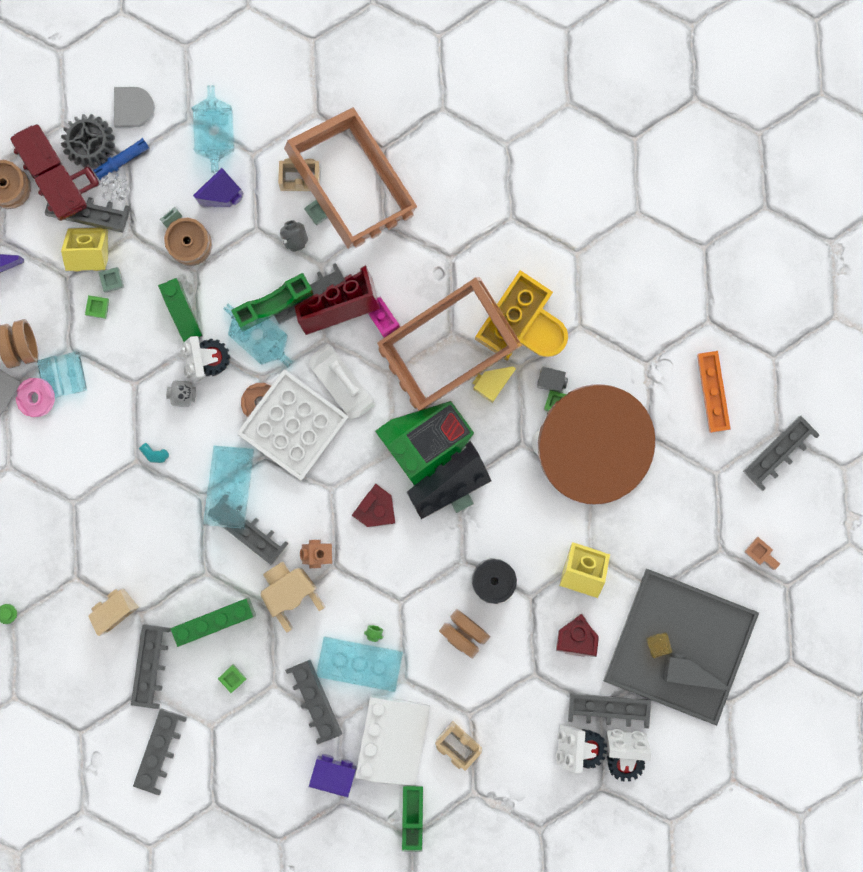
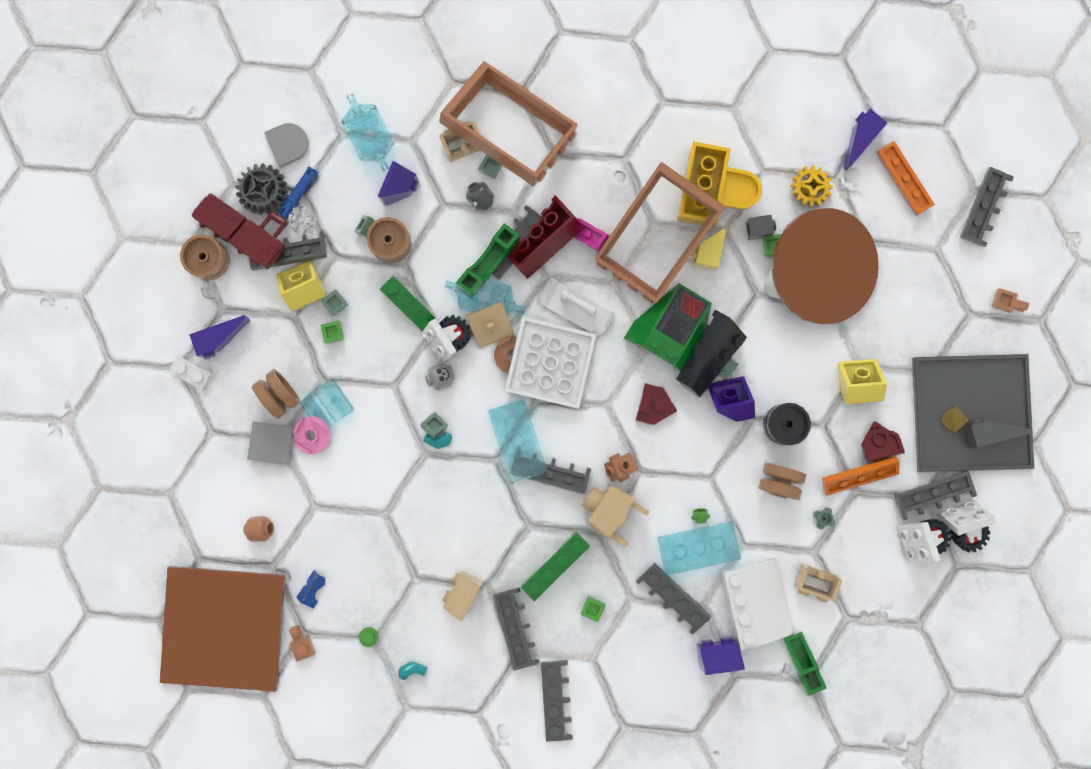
camera: 20 degrees left, 0 degrees up
none -> teal arm [398,662,427,680]
none -> sand green plate [420,412,448,439]
none -> tan piece [466,301,515,348]
none -> dark purple slope [708,376,755,422]
none -> yellow gear [790,165,833,208]
none -> sand green plate [813,508,835,529]
none -> orange plate [822,456,899,496]
none -> dark purple slope [844,108,888,170]

